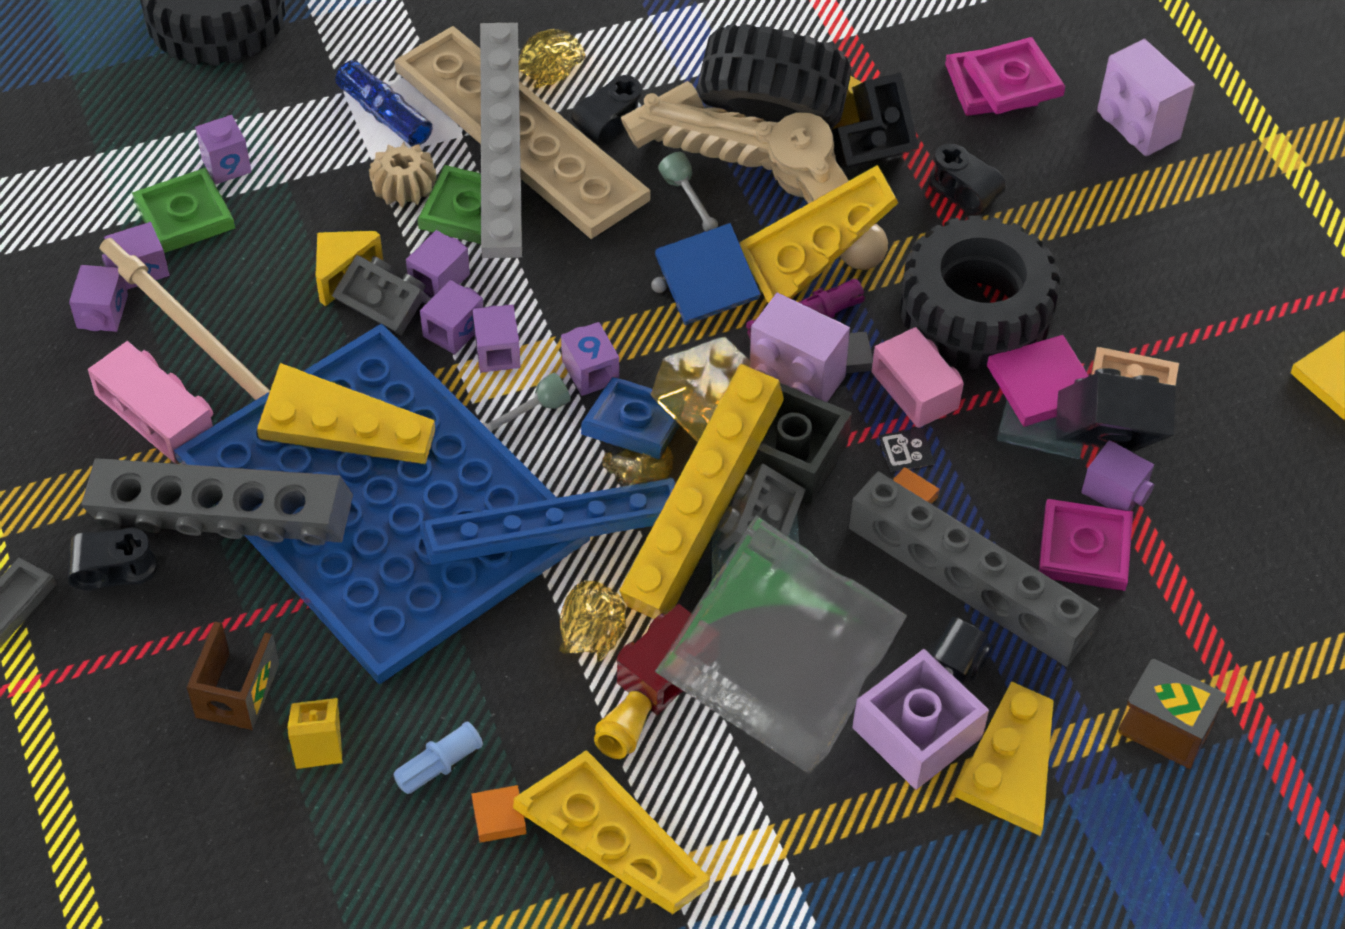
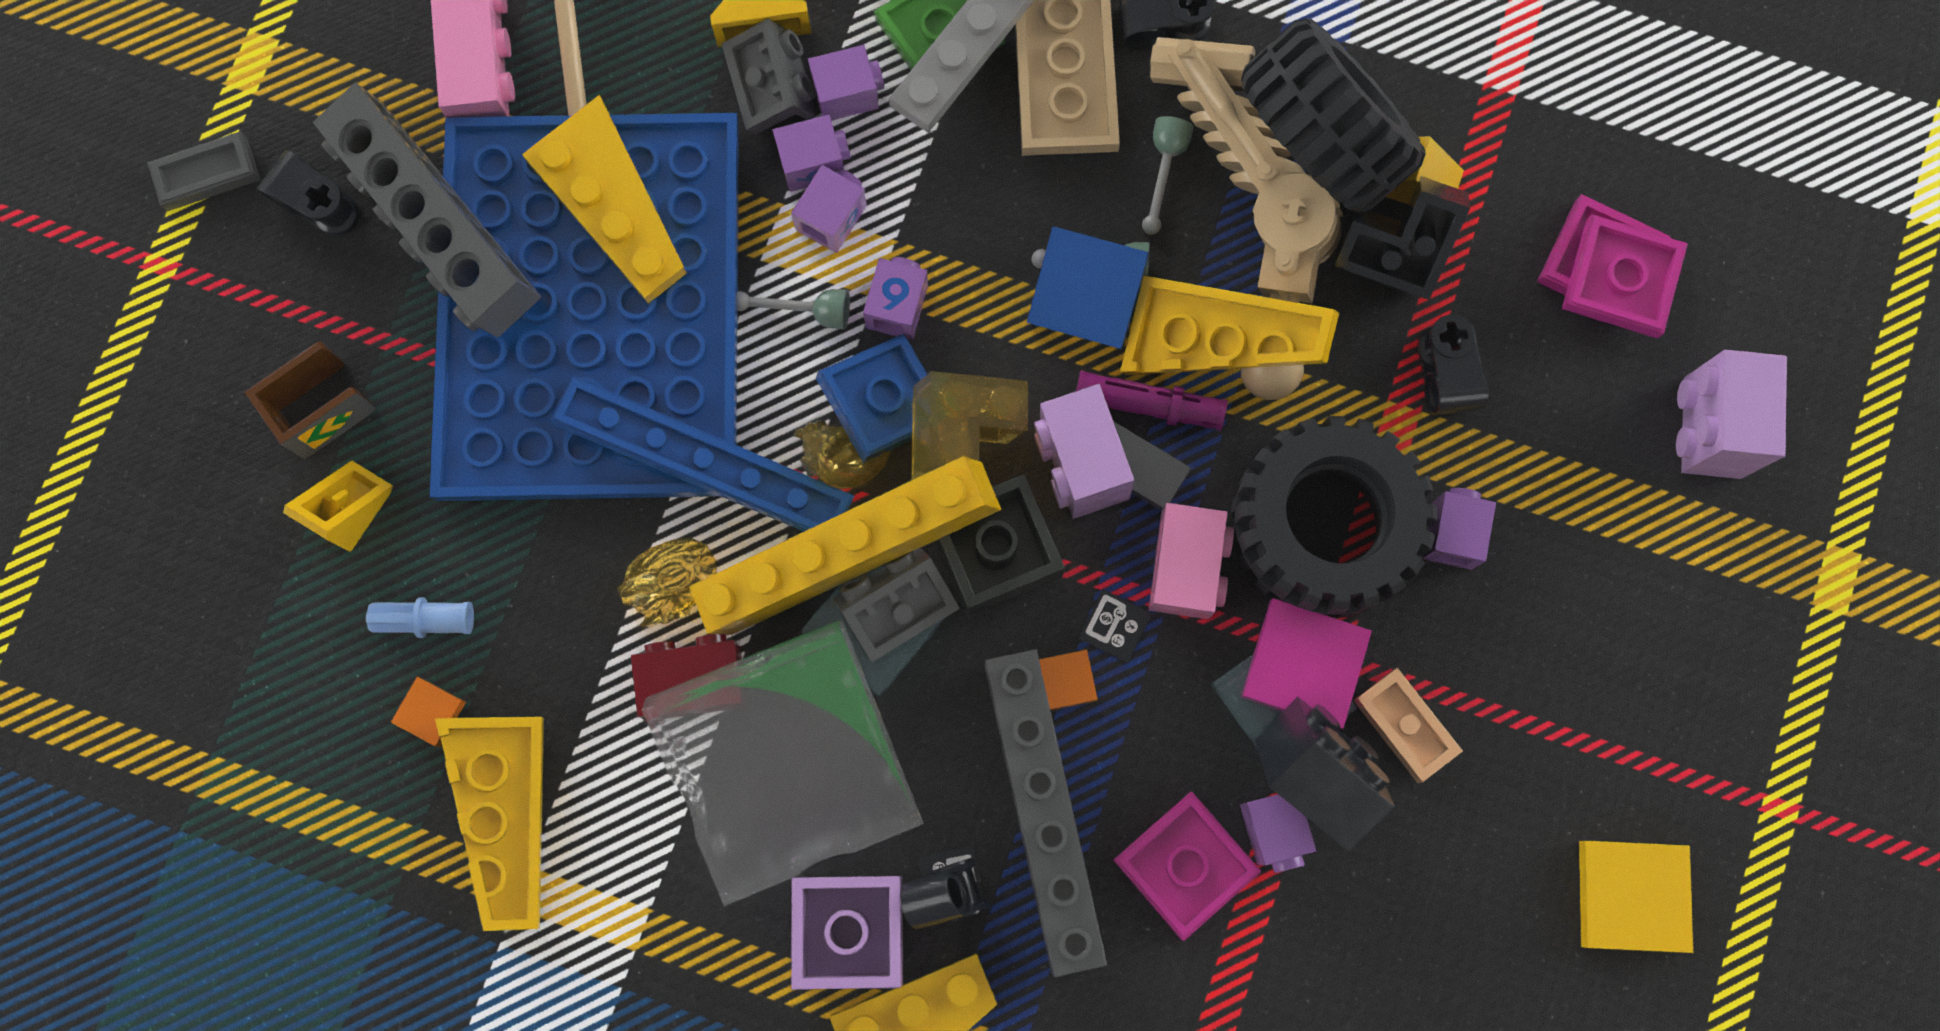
camera: 40 degrees right, 25 degrees up
yellow cone [594,691,652,759] -> none
none -> medium lavender brick [1422,488,1496,570]

